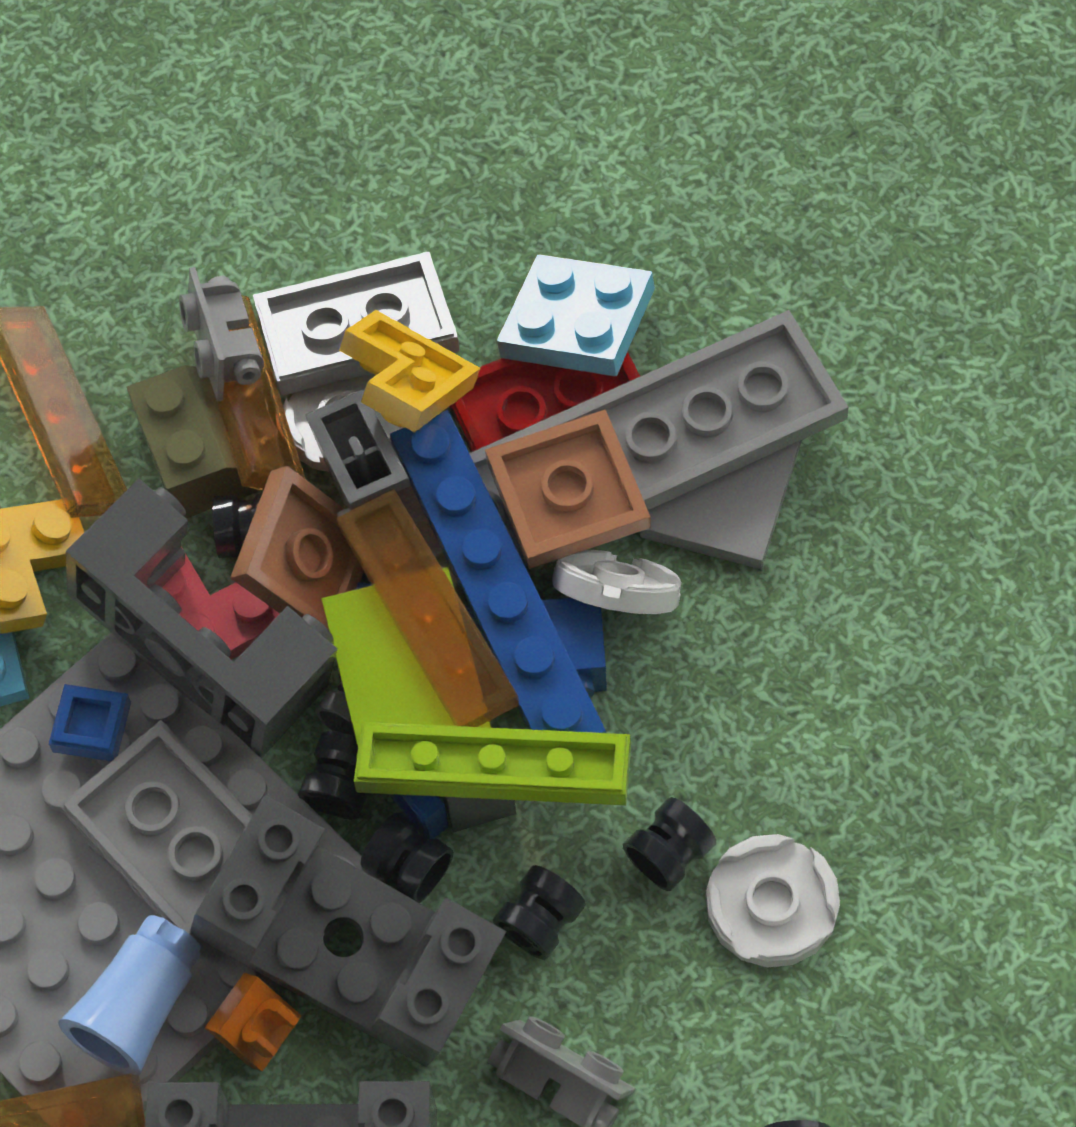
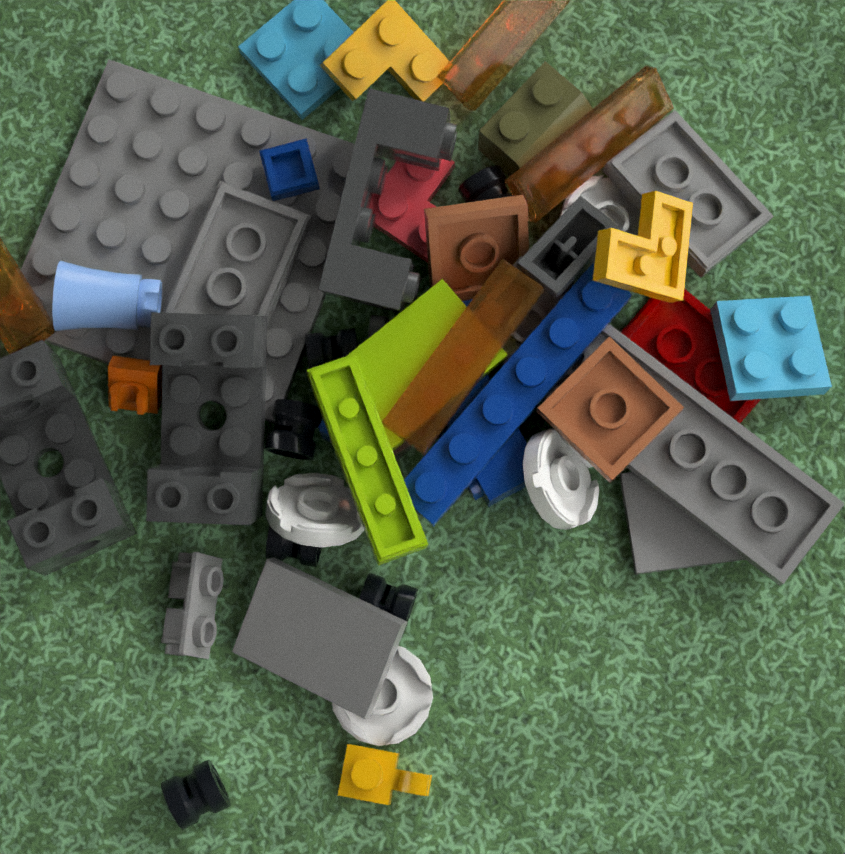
camera: 65 degrees right, 15 degrees up
light grey hinge [179,267,264,402] -> none
none -> light grey tile [232,557,407,719]
none -> white tile [266,473,364,548]
none -> yellow plate [337,744,432,805]

